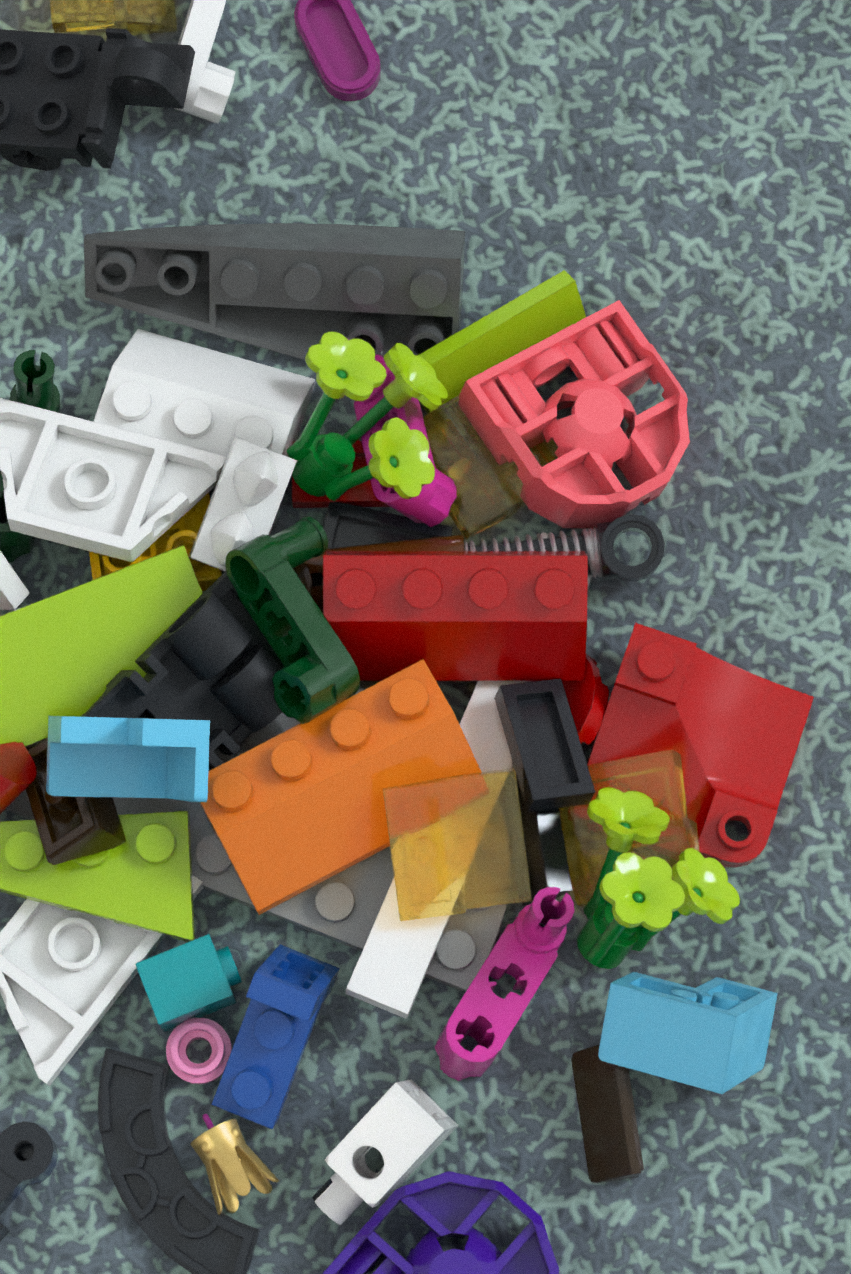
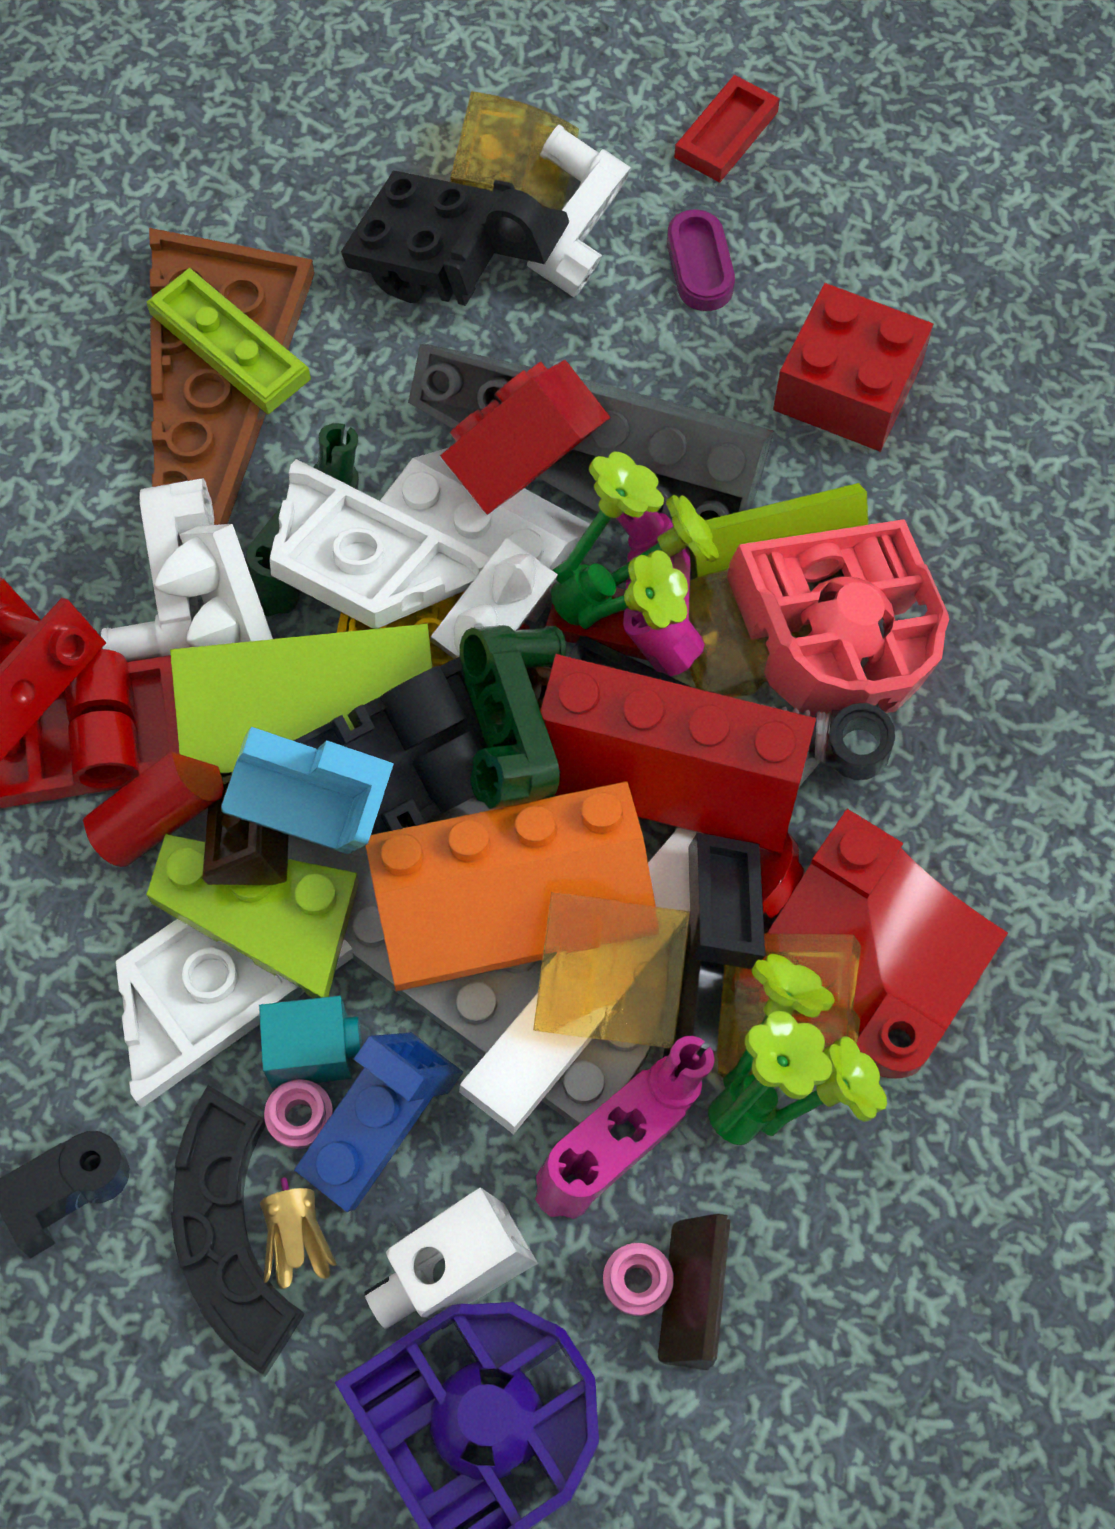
camera: 15 degrees right, 10 degrees down
medium azure panel [598,972,778,1094] -> none
none -> red brick [440,359,611,515]
none -> bright pink plate [603,1243,673,1316]
none -> red brick [773,283,934,452]

